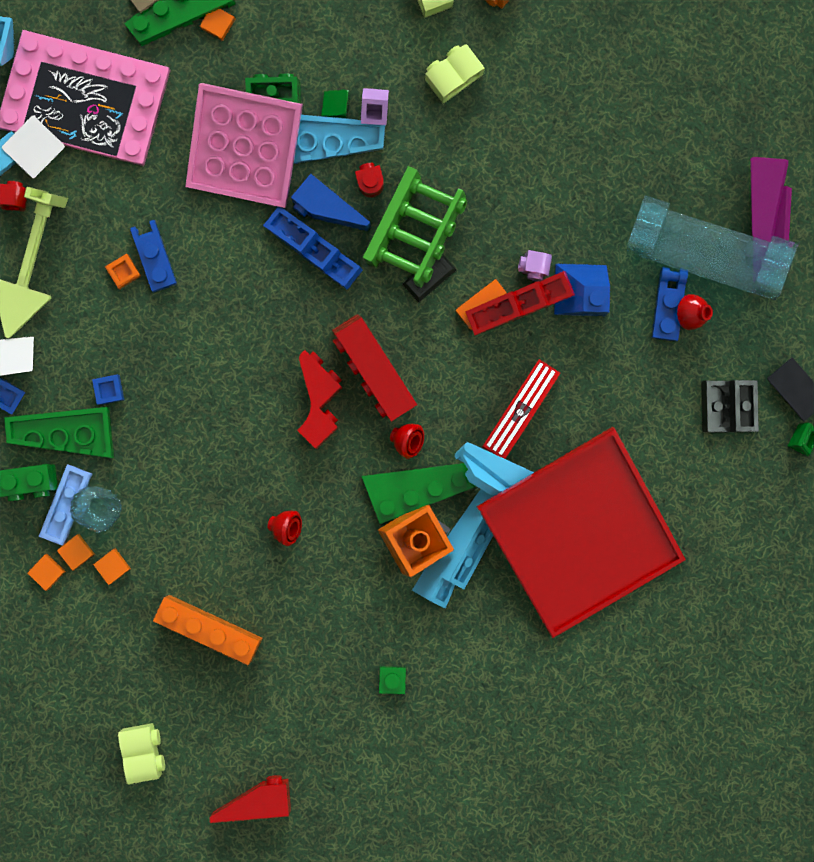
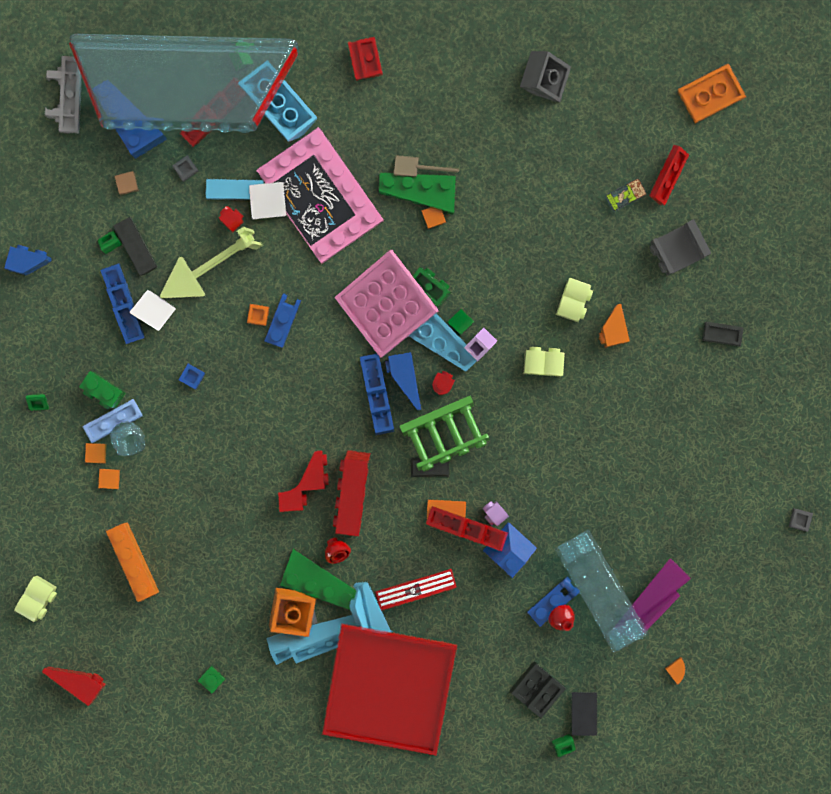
camera: 45 degrees right, 0 degrees up
green wing [4,407,114,458] -> none
orange tile [27,554,66,591] -> none
red brick [268,510,302,546] -> none

